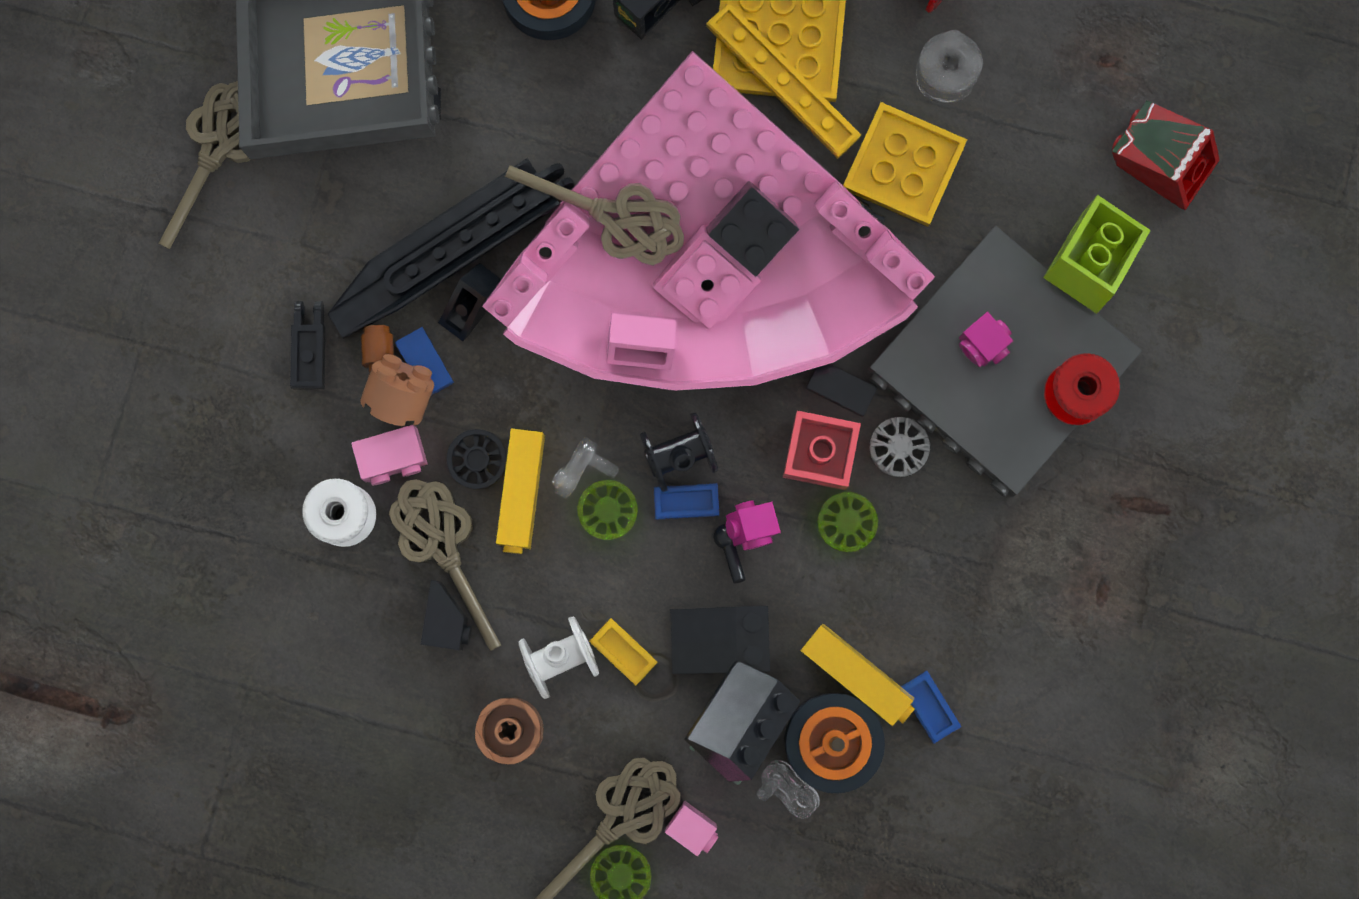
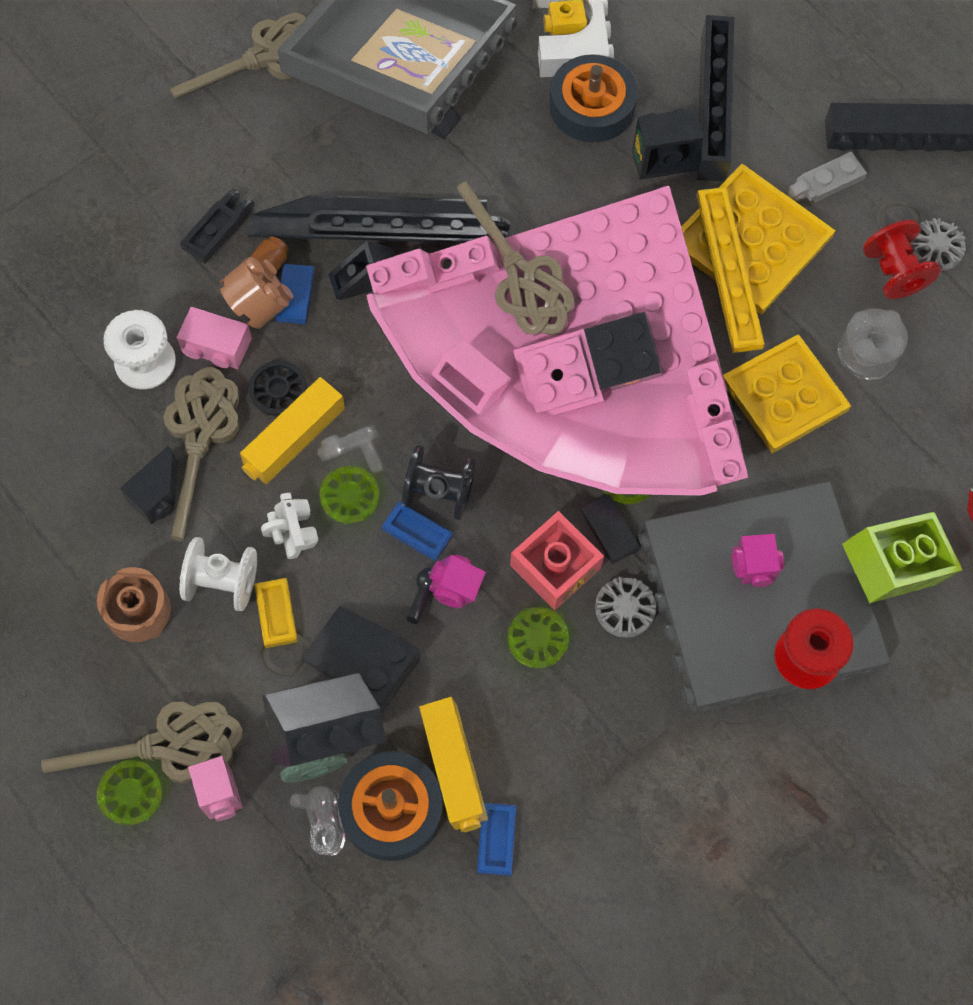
camera: 30 degrees right, 15 degrees down
none -> white hips [261,493,318,559]

